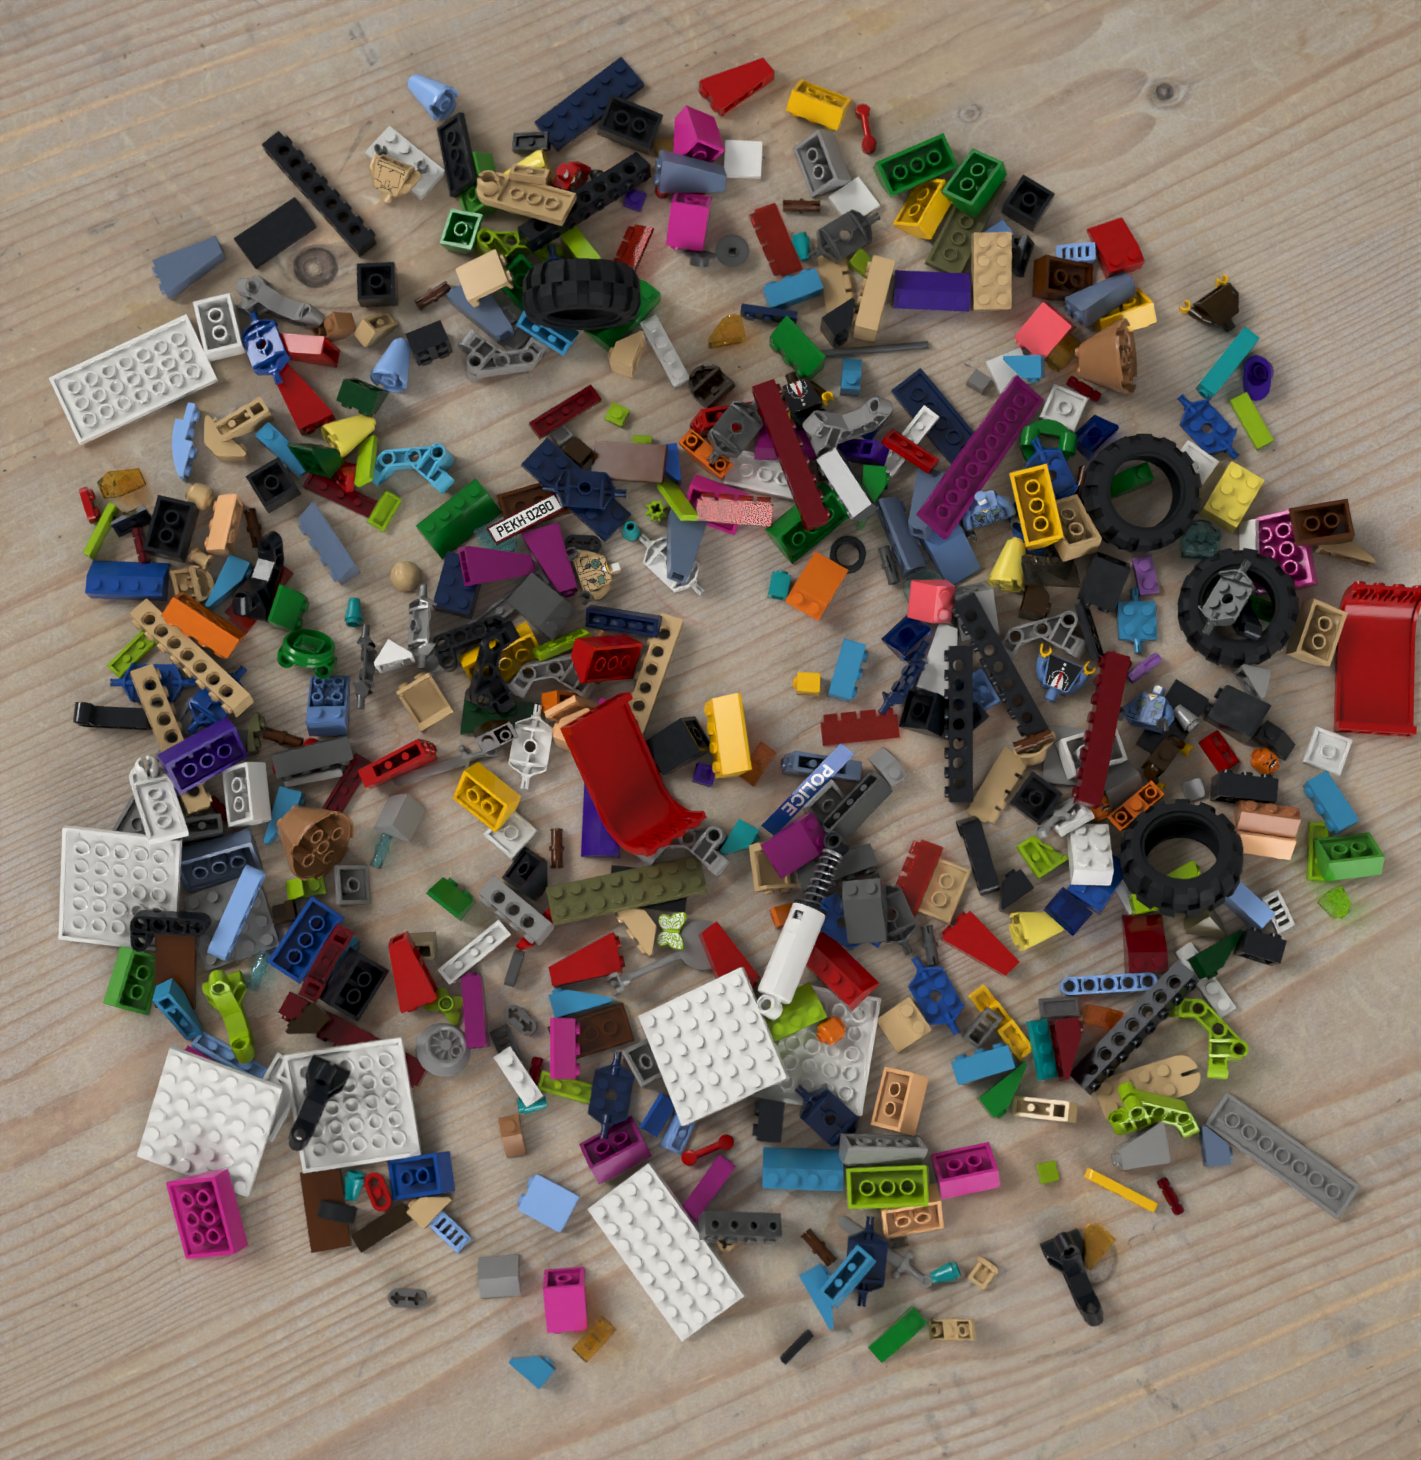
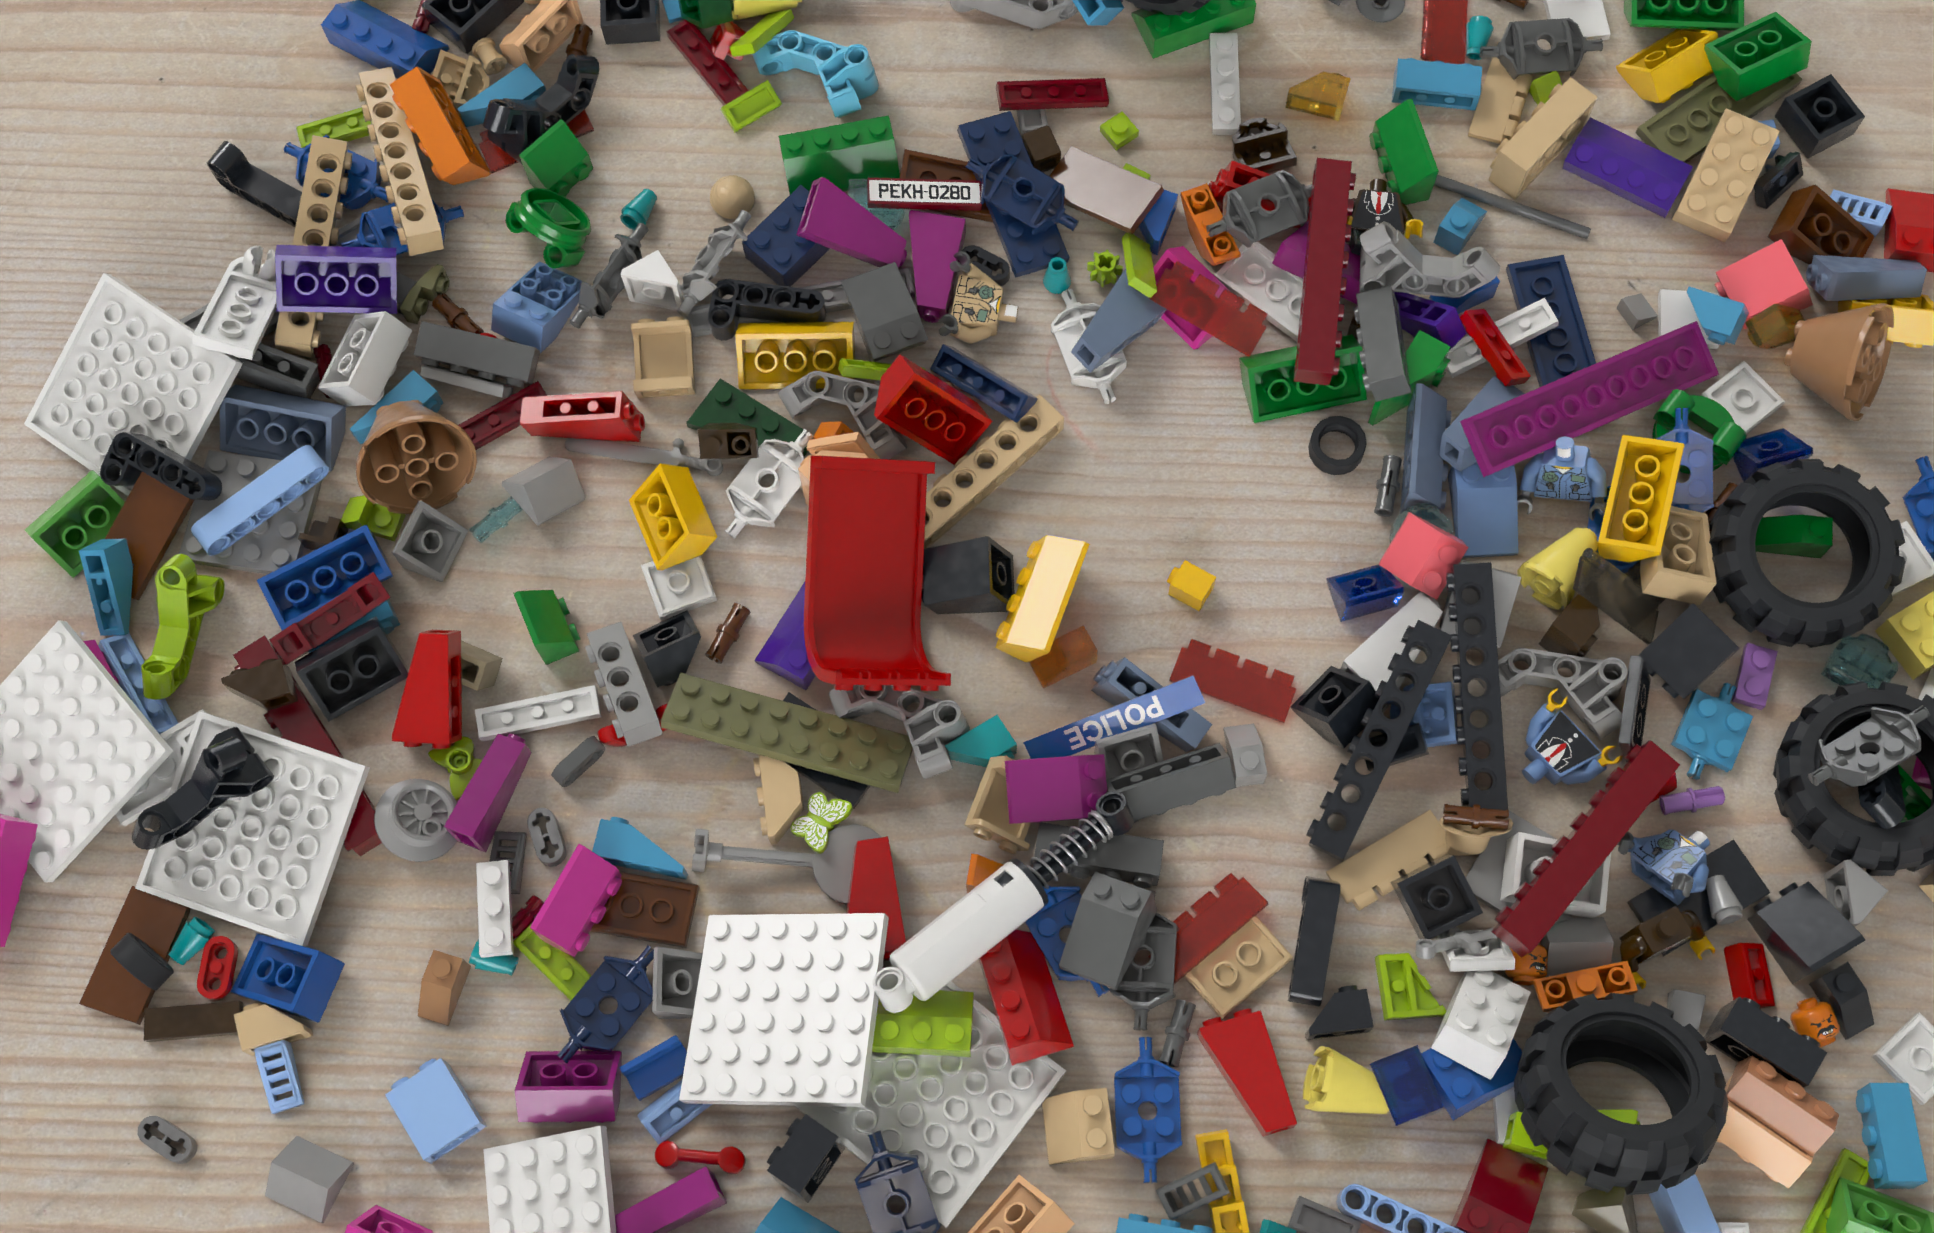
camera: 30 degrees right, 10 degrees down
clear light blue pin [246,950,272,992] -> none
sand blue slope [298,502,361,585] -> none
black connector [465,621,520,716] -> none
red slope [548,933,625,987] -> none
tan slope [608,331,645,378] -> none
dark purple plate [692,762,715,787] -> none
dark blue plate [740,303,798,324] -> none
teal brick [768,570,791,601] -> none
orange slope [785,551,849,621] -> none
orange head [816,1016,846,1046] -> none
black slope [820,297,855,348] -> none
dark azure brick [827,638,868,703] -> none
dark blue plate [878,640,930,716] -> none
dark red axle [1066,376,1102,403] -> none

